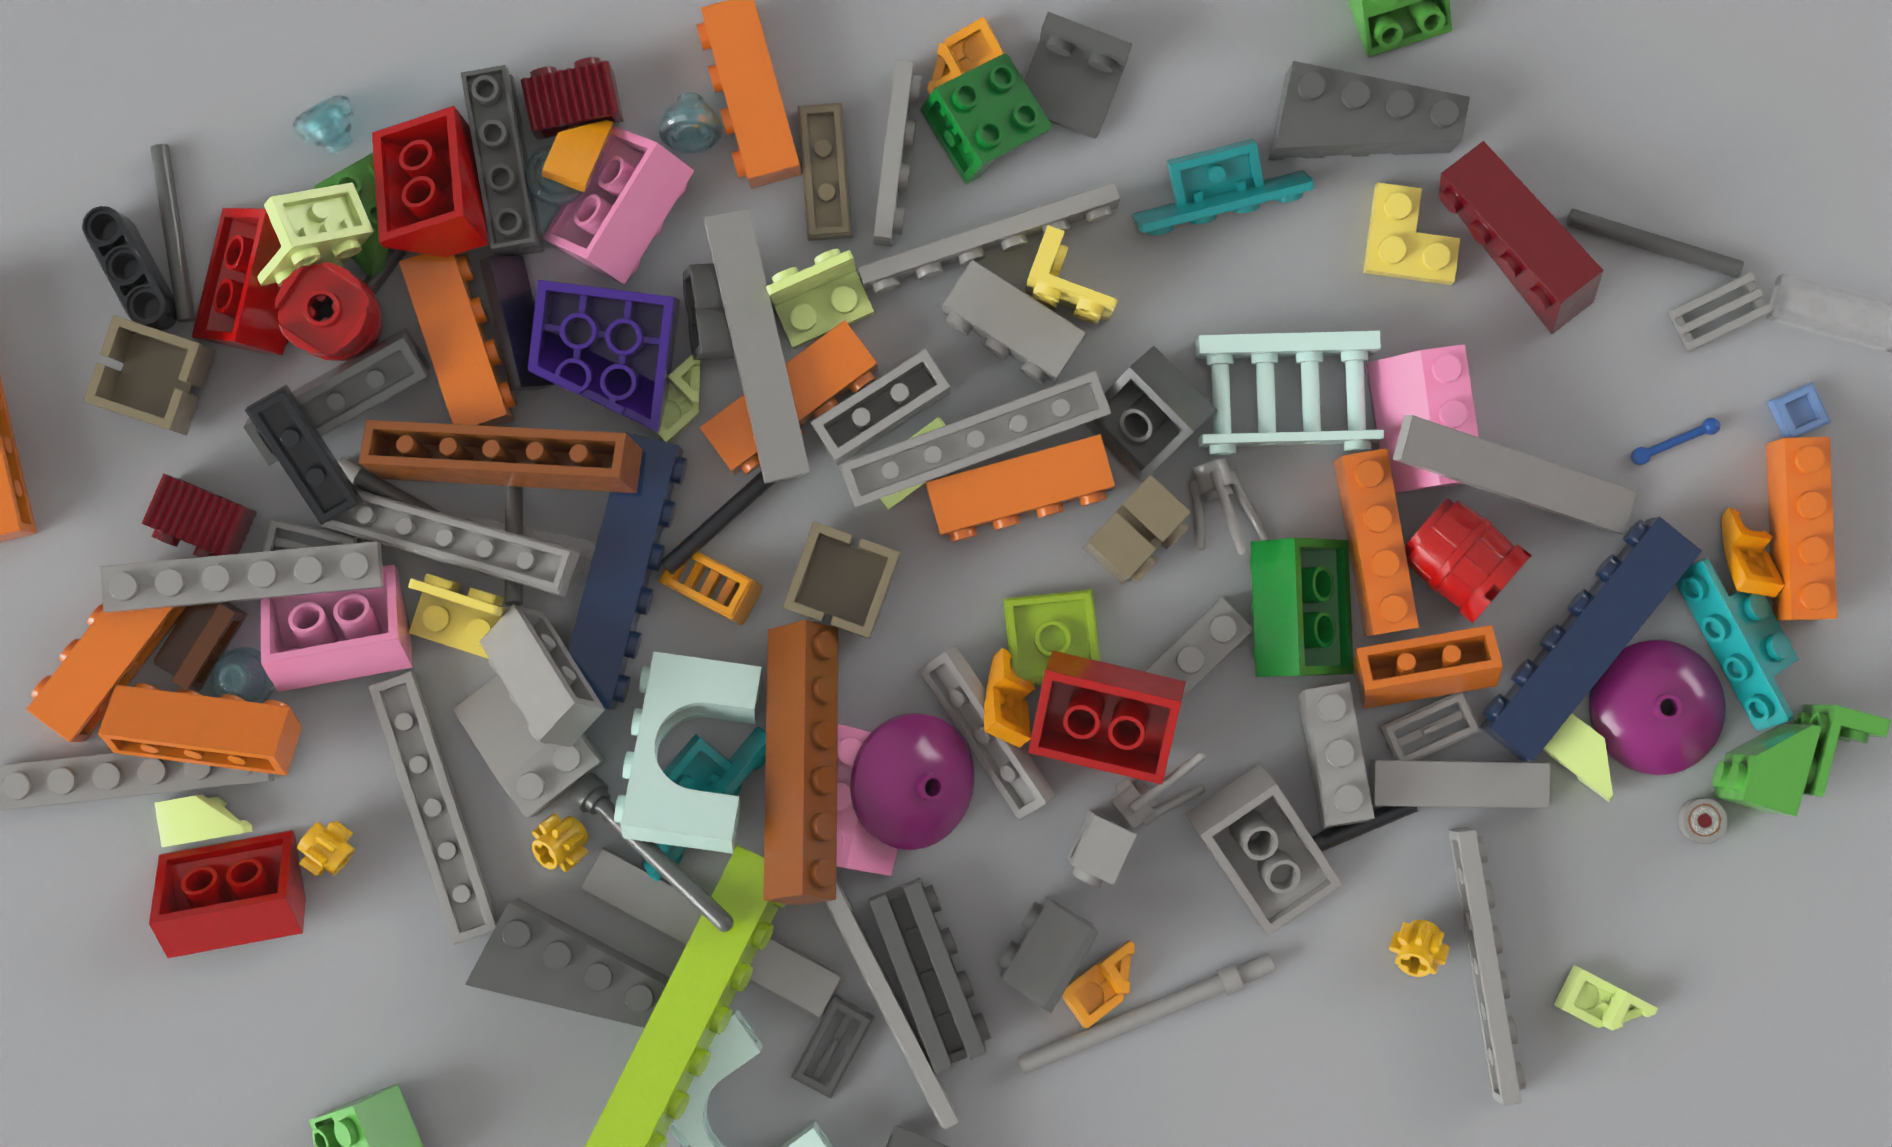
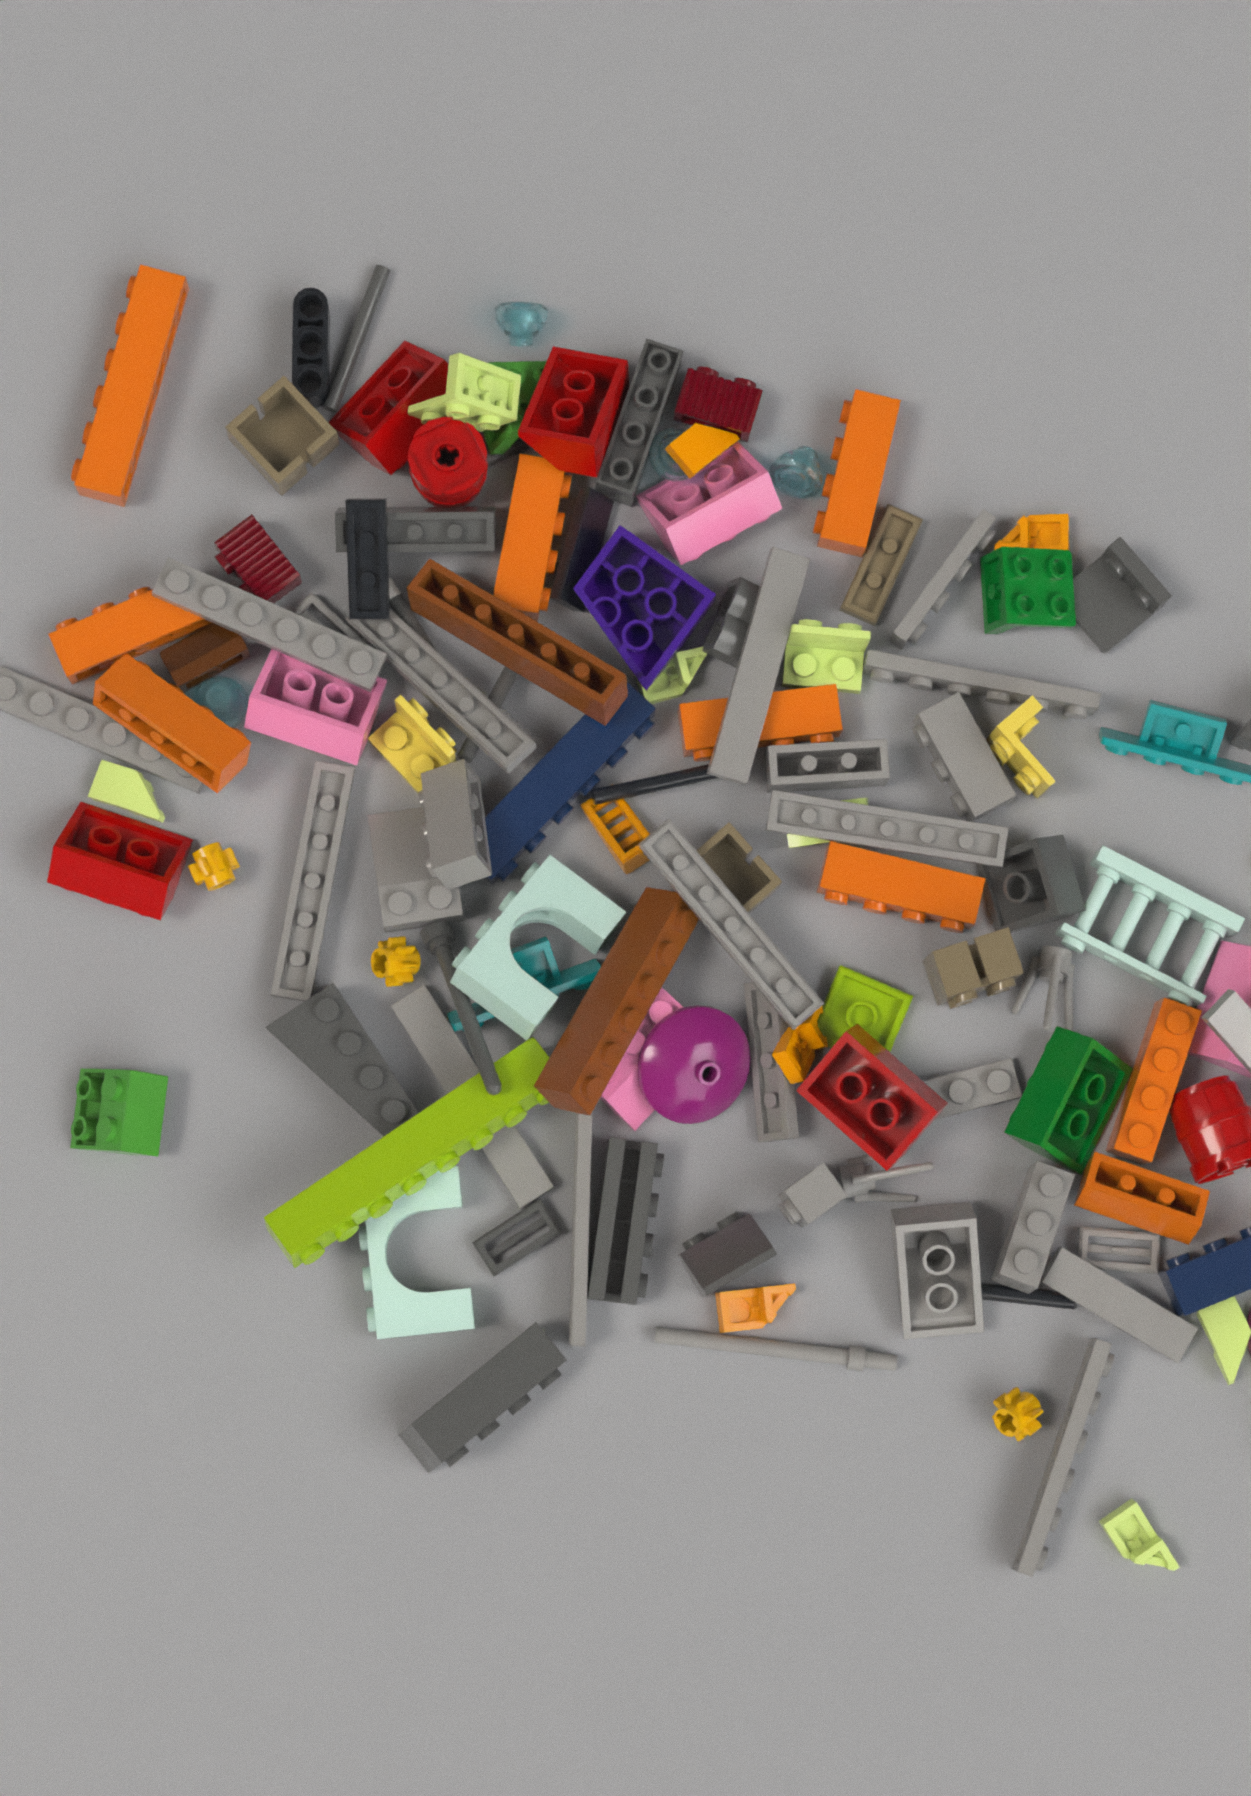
camera: 20 degrees right, 5 degrees down
none -> light grey tile [637,818,824,1030]

